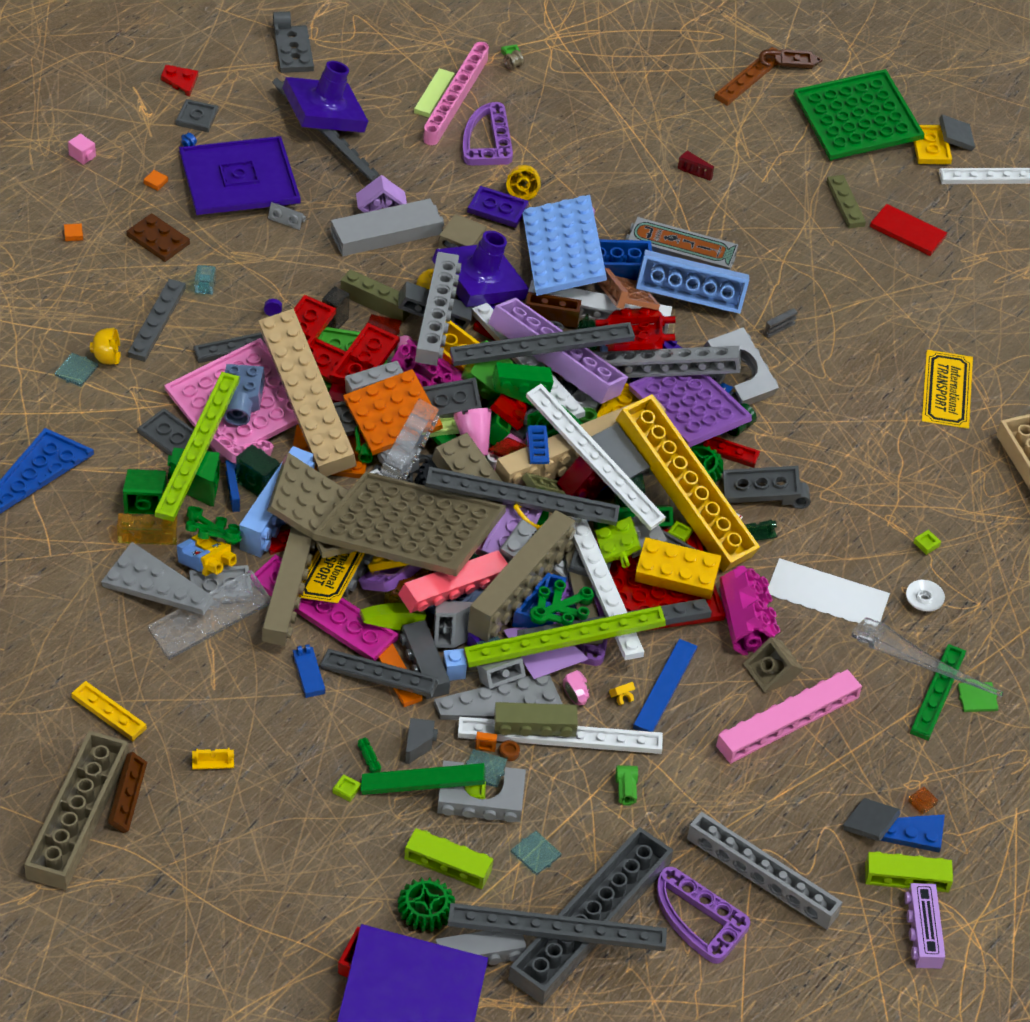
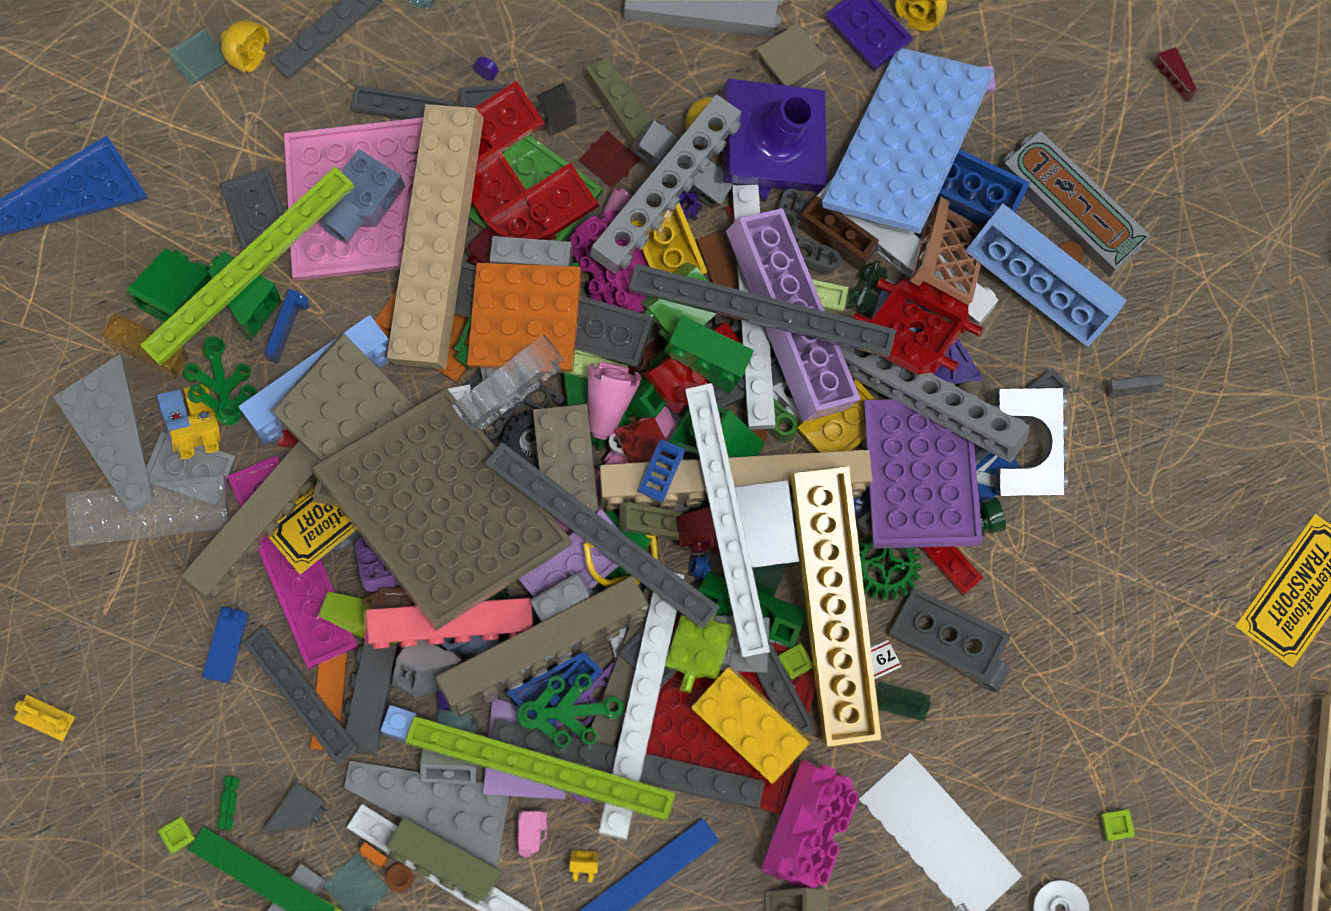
camera: 30 degrees right, 25 degrees up
bright pink beam [210,428,274,464] -> none
clear green brick [236,444,280,497] -> none

